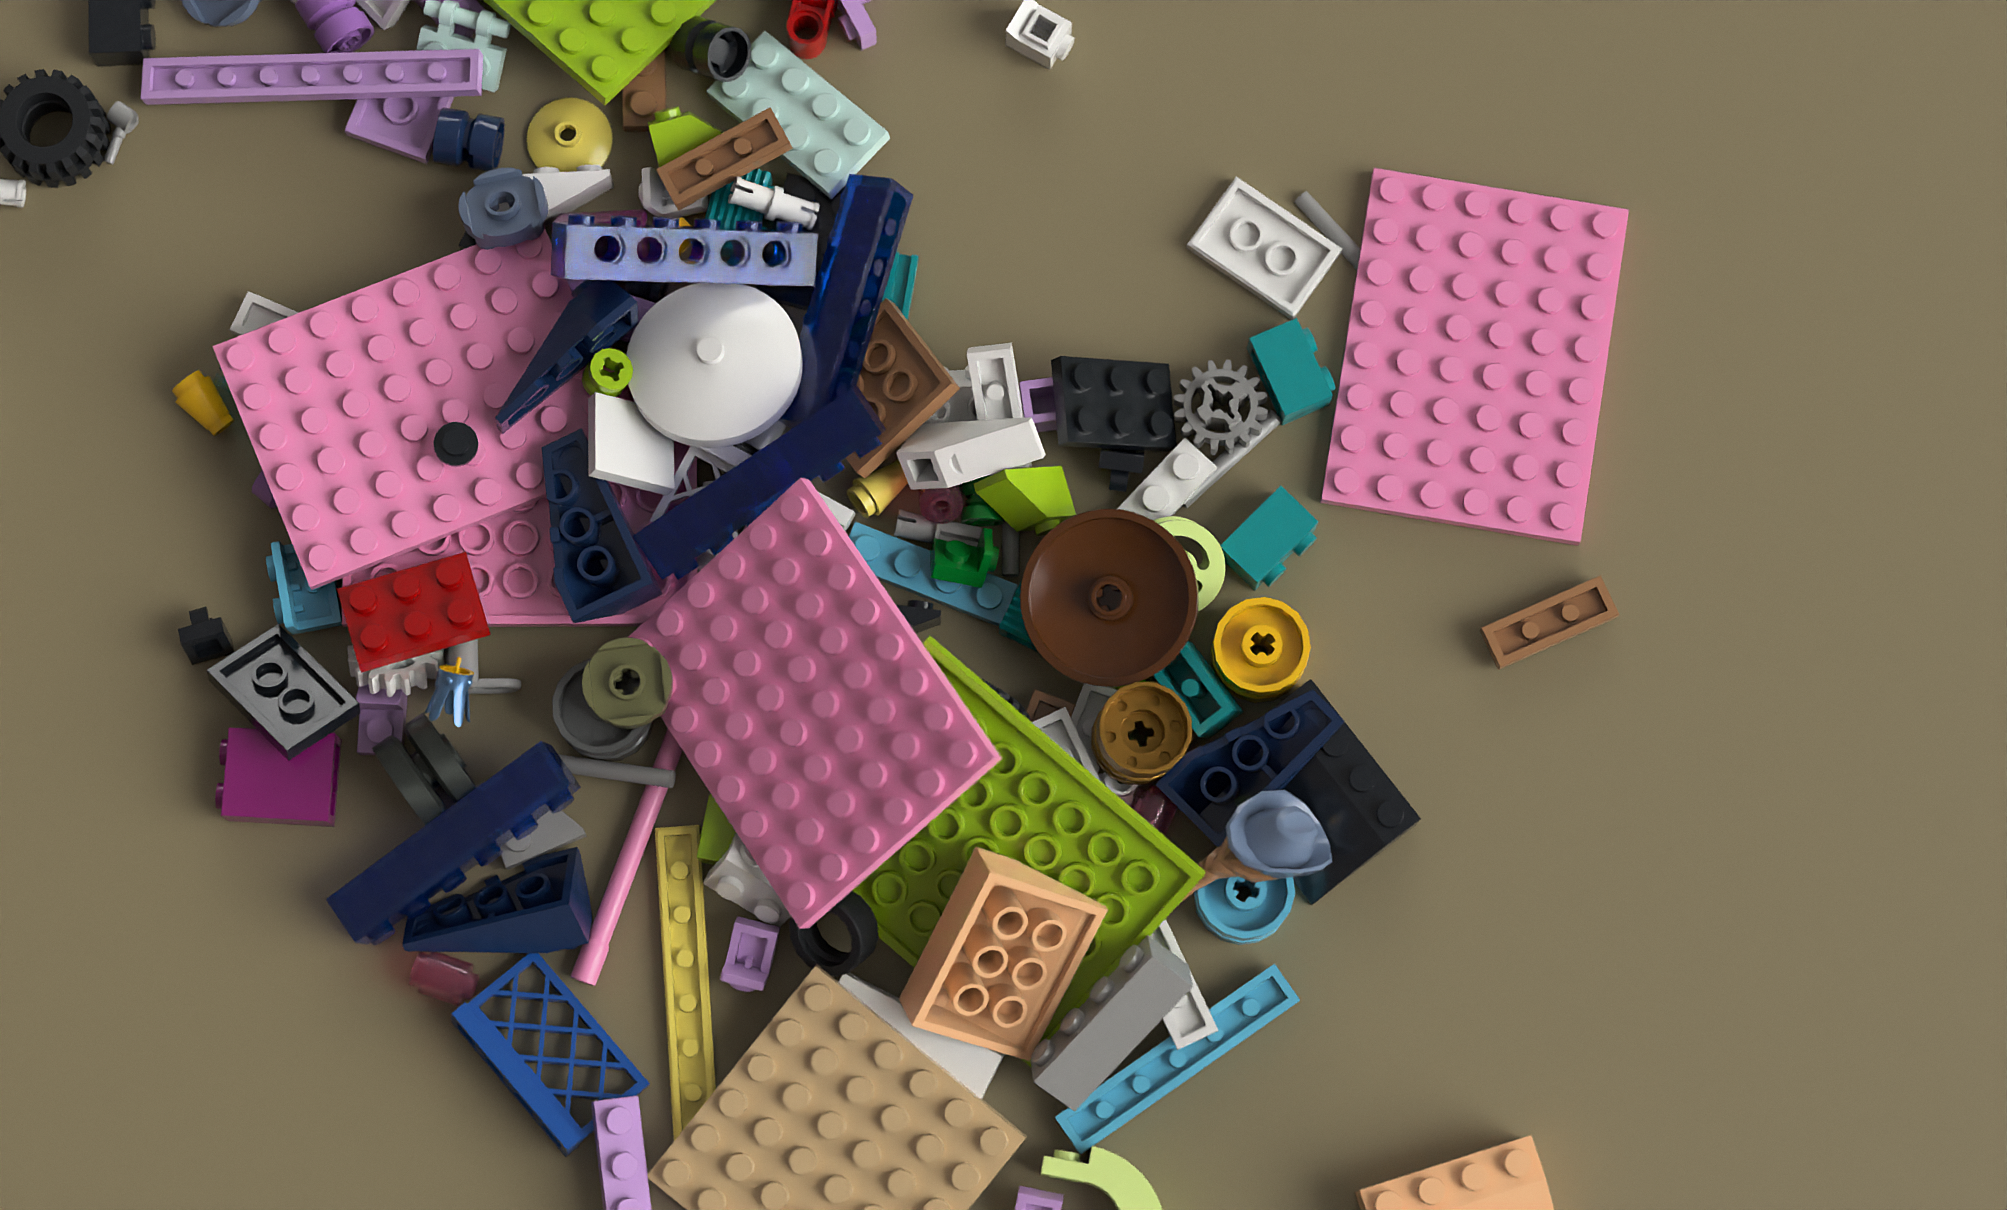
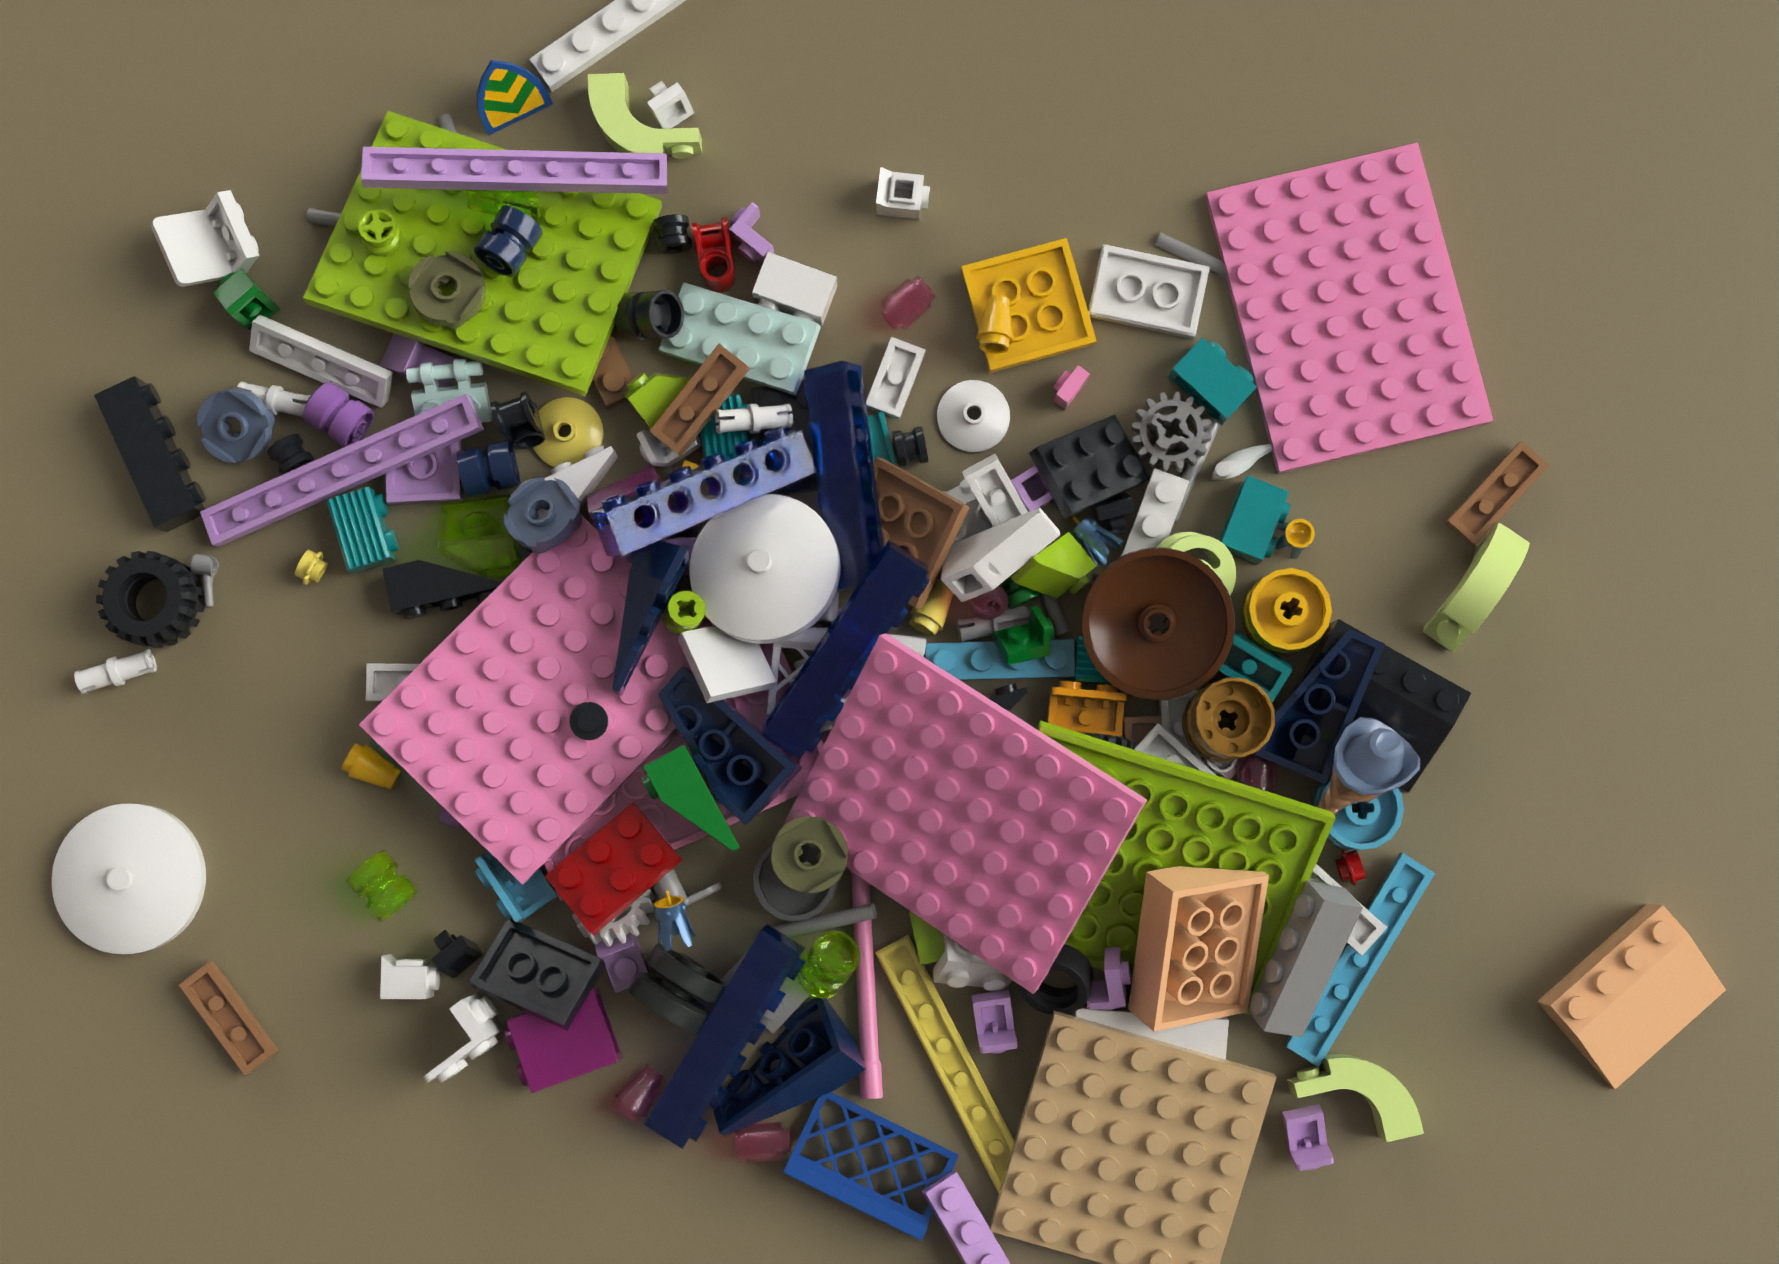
camera: 20 degrees left, 5 degrees up
none -> black wheel [267,434,315,475]
none -> light yellow plate [295,550,328,585]
none -> teal brick [326,487,399,574]
none -> clear neon green wheel [346,850,419,922]
none -> white window [380,954,440,999]
none -> black slope [382,560,502,619]
none -> white bracket [423,993,504,1083]
none -> clear neon green slope [437,494,522,577]
none -> black piece [490,391,545,449]
none -> clear pink cone [612,1064,665,1124]
none -> green slope [641,744,740,852]
none -> white brick [752,252,838,326]
none -> clear neon green wheel [797,930,860,999]
none -> white plate [865,337,926,420]
none -> clear pink brick [881,276,936,330]
none -> black wheel [893,426,928,468]
none -> white dish [937,380,1010,453]
none -> yellow plate [961,238,1097,373]
none -> yellow cone [976,295,1013,354]
none -> light orange bracket [1047,681,1127,737]
none -> bright pink plate [1053,365,1090,410]
none -> flat silver piece [1071,515,1124,569]
none -> lavender bracket [1086,947,1131,1010]
none -> white bar [1211,444,1273,481]
none -> yellow piece [1275,519,1315,559]
none -> red plate [1335,850,1366,886]
none -> yellowish green arch [1423,522,1530,653]

